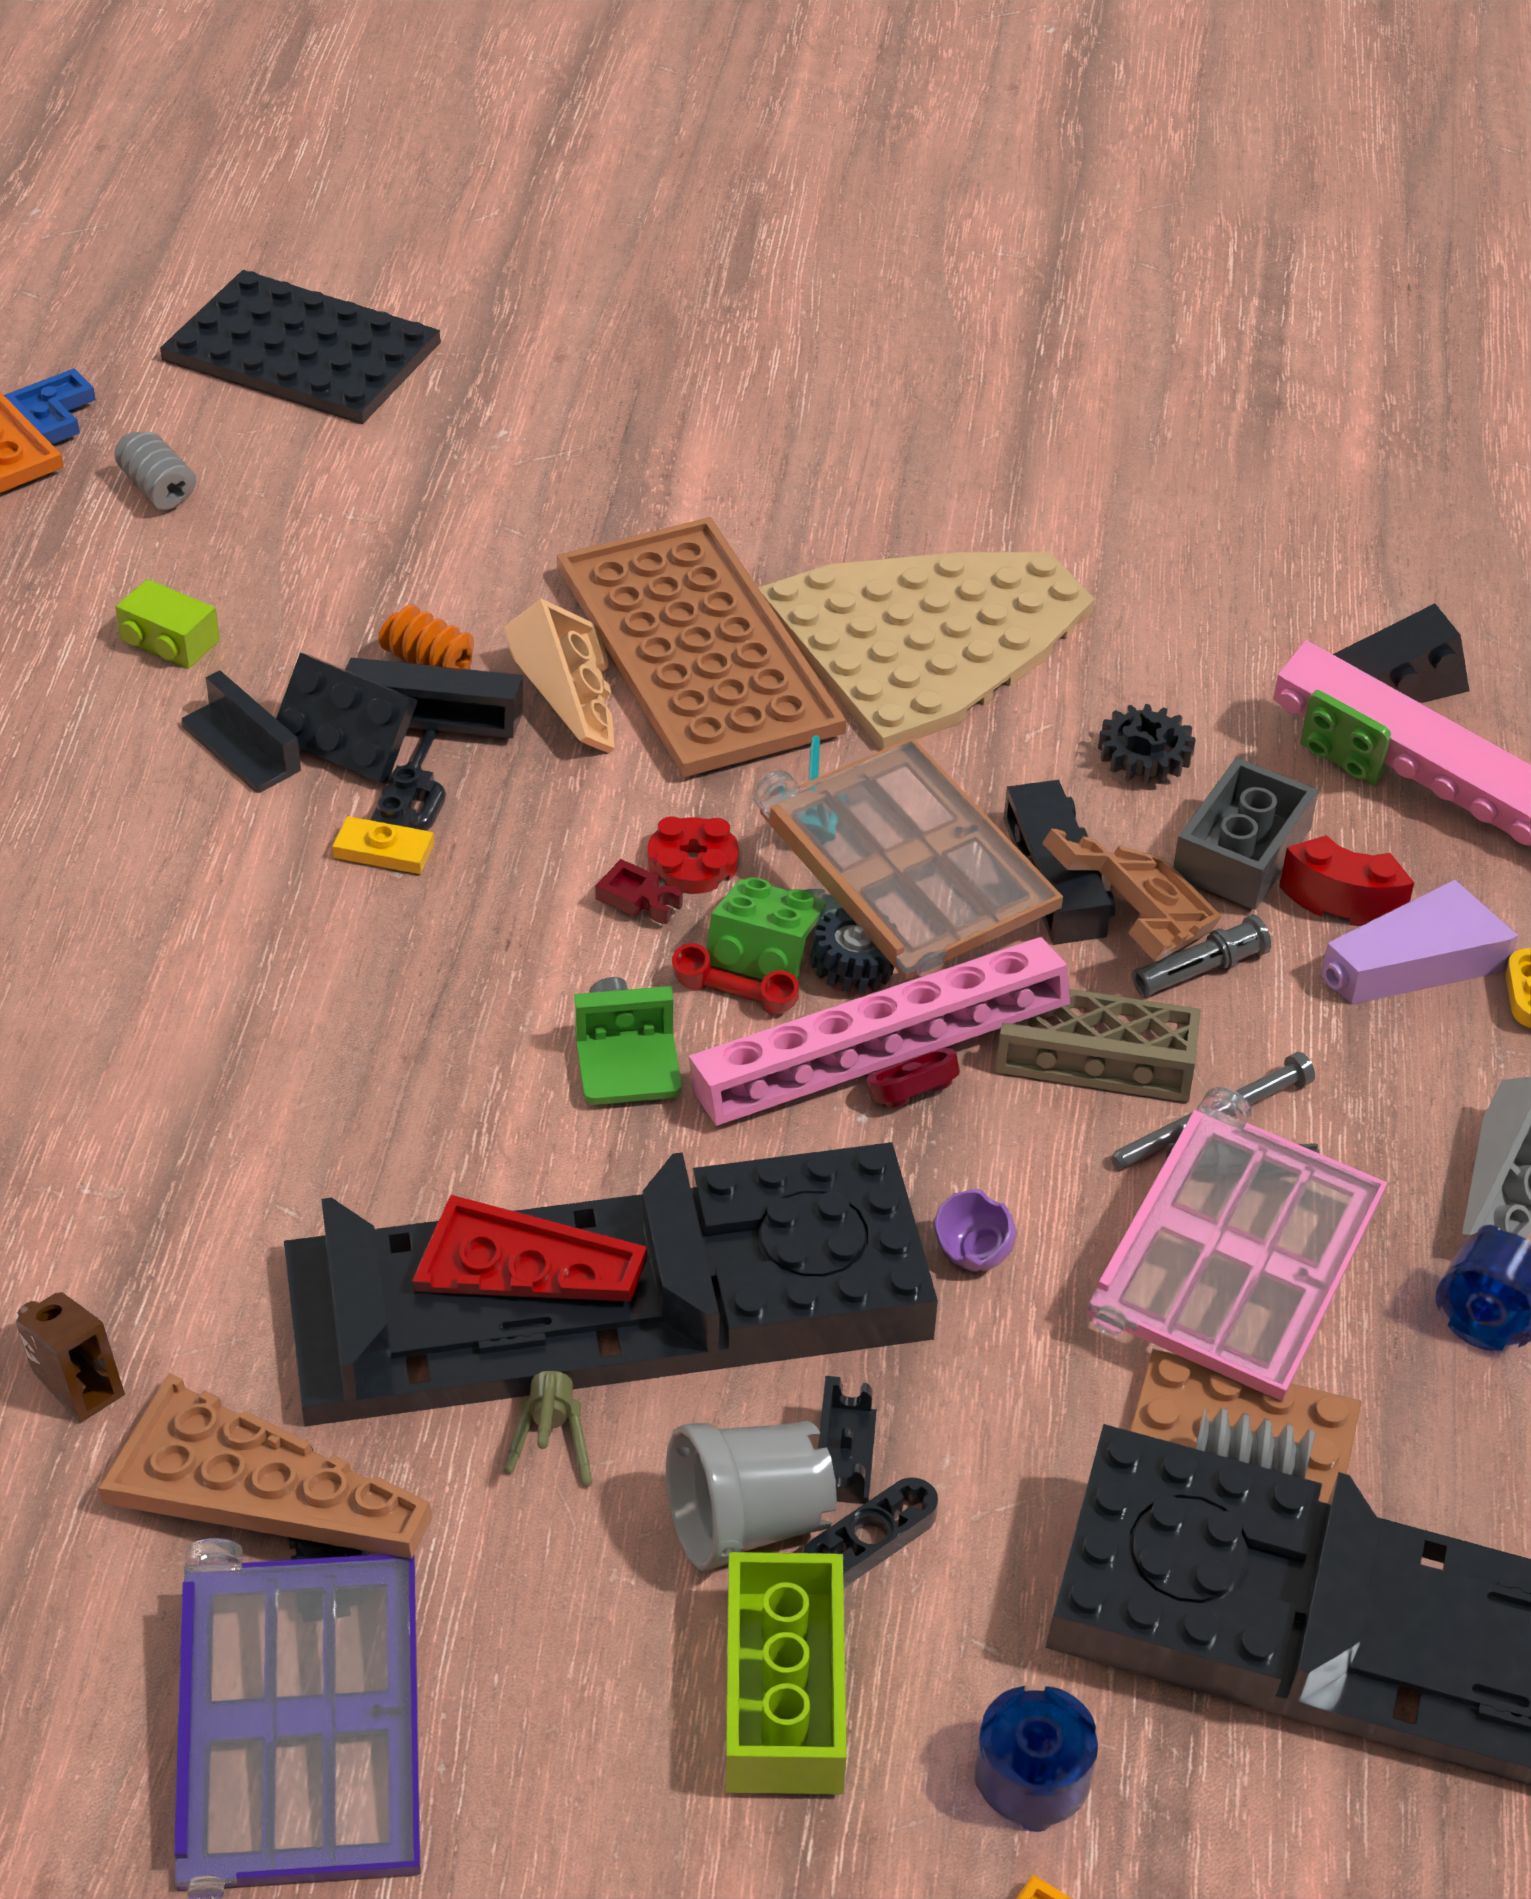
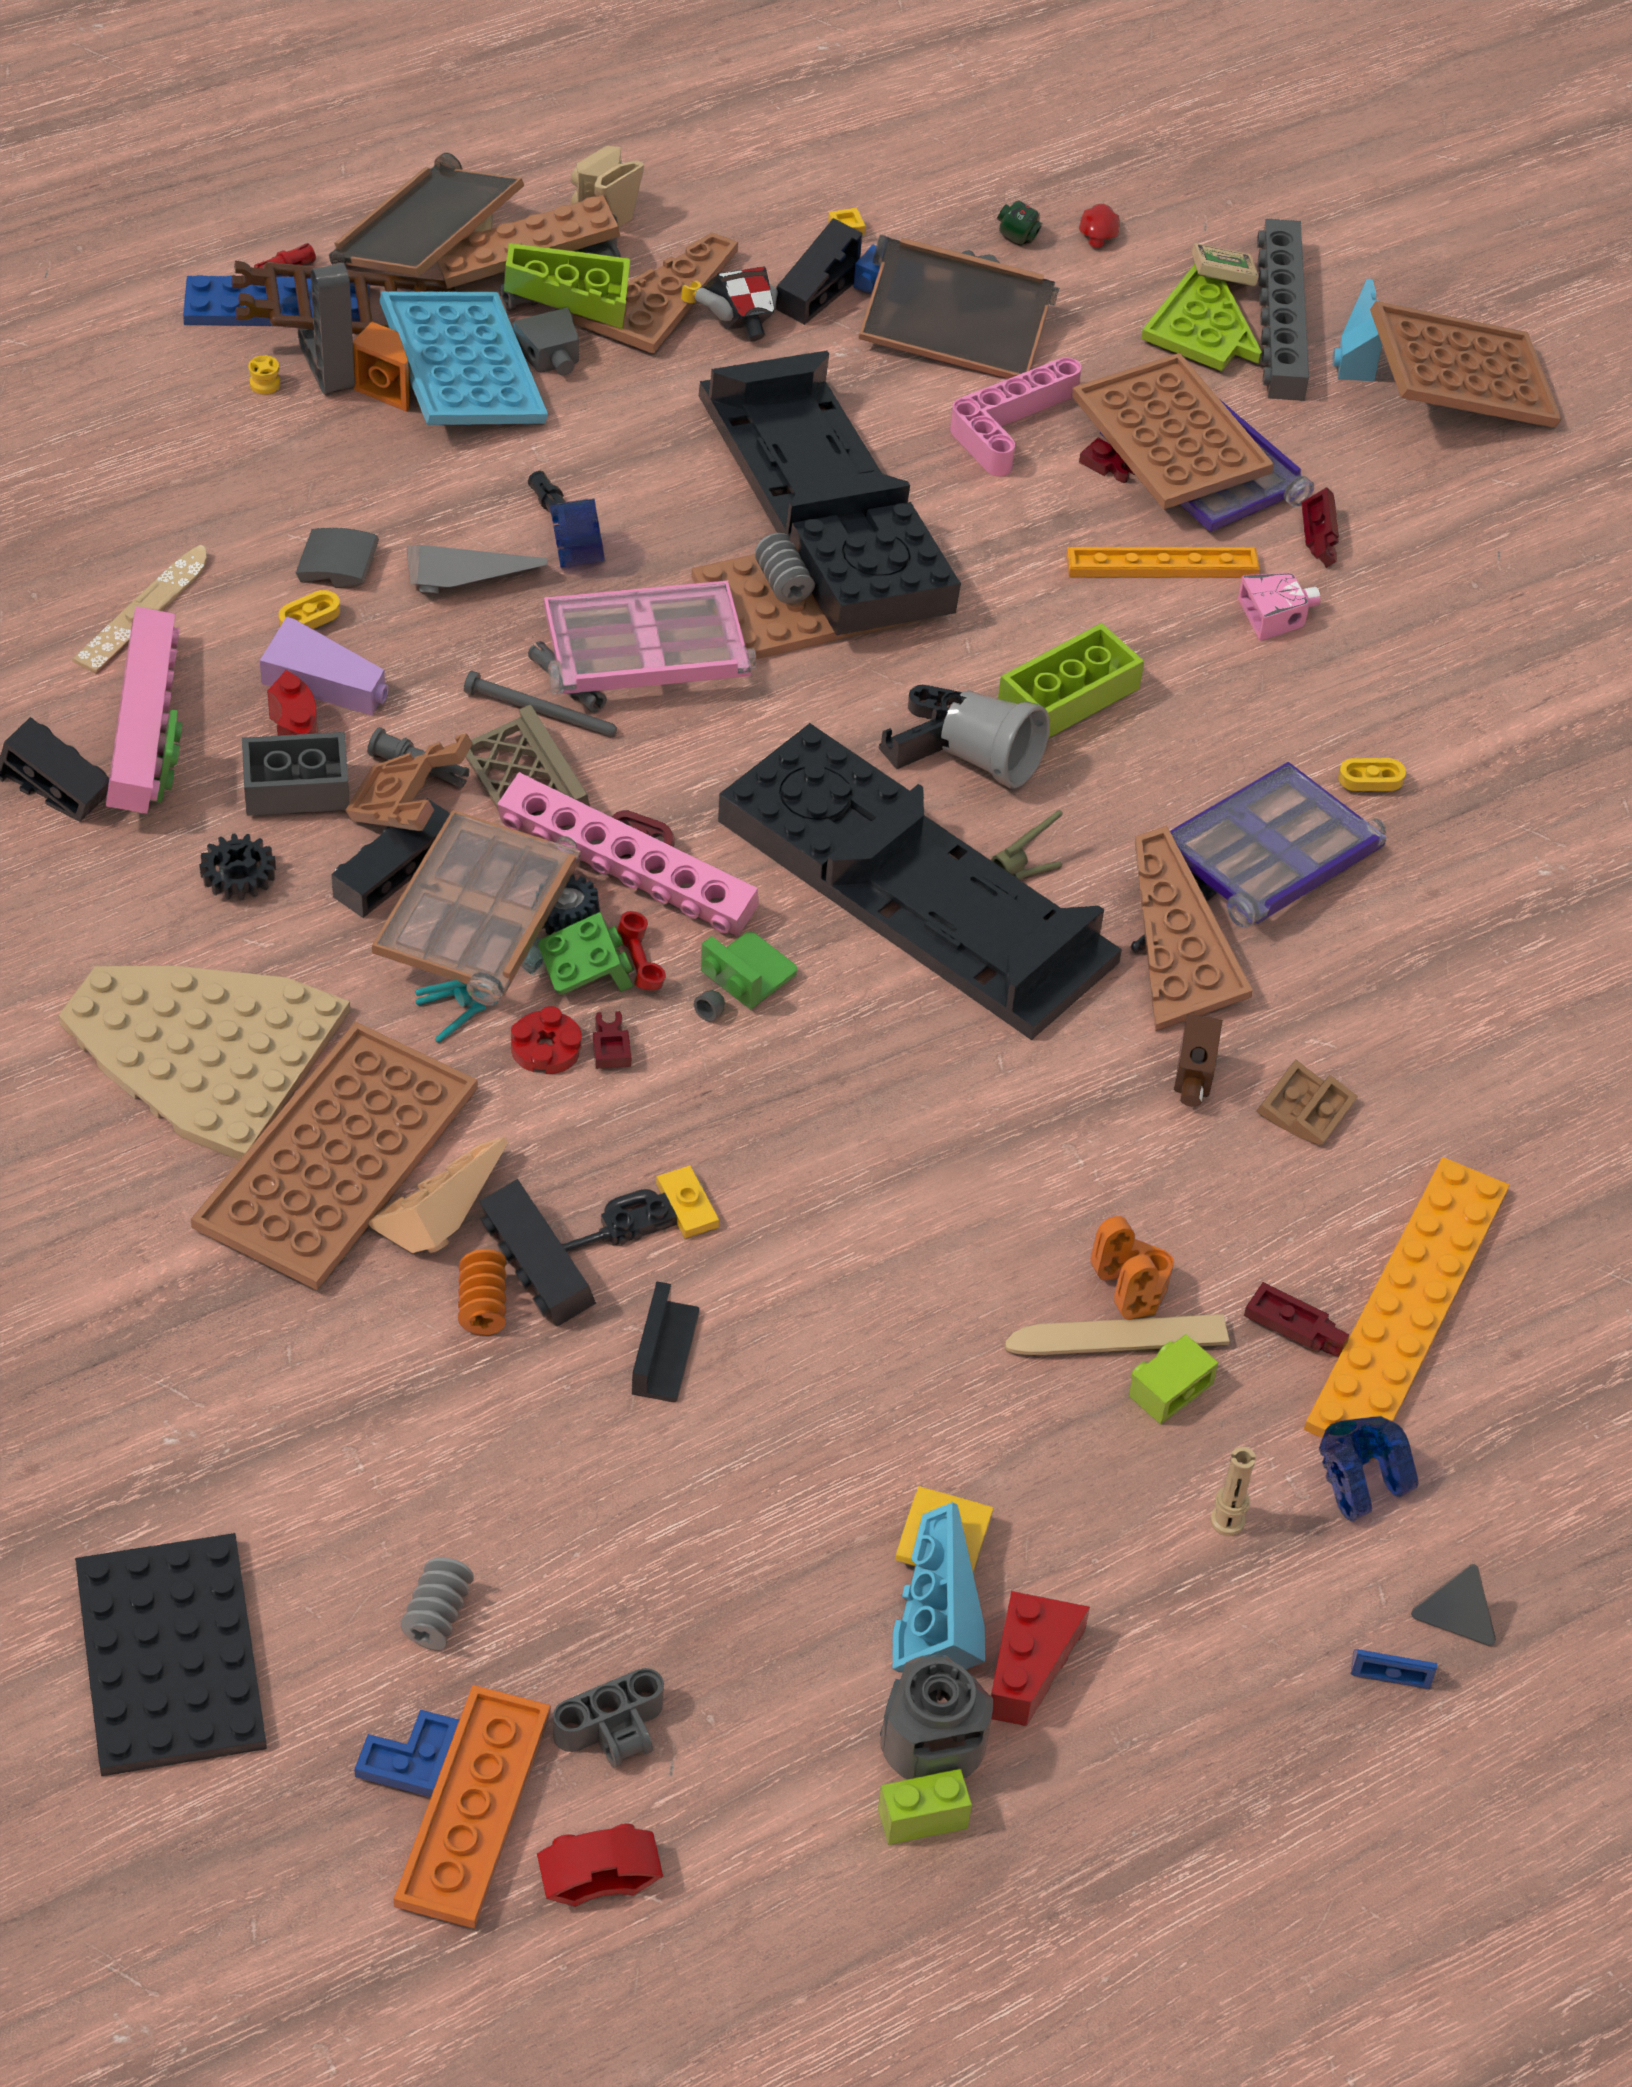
camera: 130 degrees left, 5 degrees up
lime brick [115,579,220,669] -> none
black plate [276,652,418,784] -> none
red wing [412,1194,648,1301] -> none
medium lavender hair [933,1189,1017,1272] -> none
clear blue brick [974,1686,1098,1832] -> none

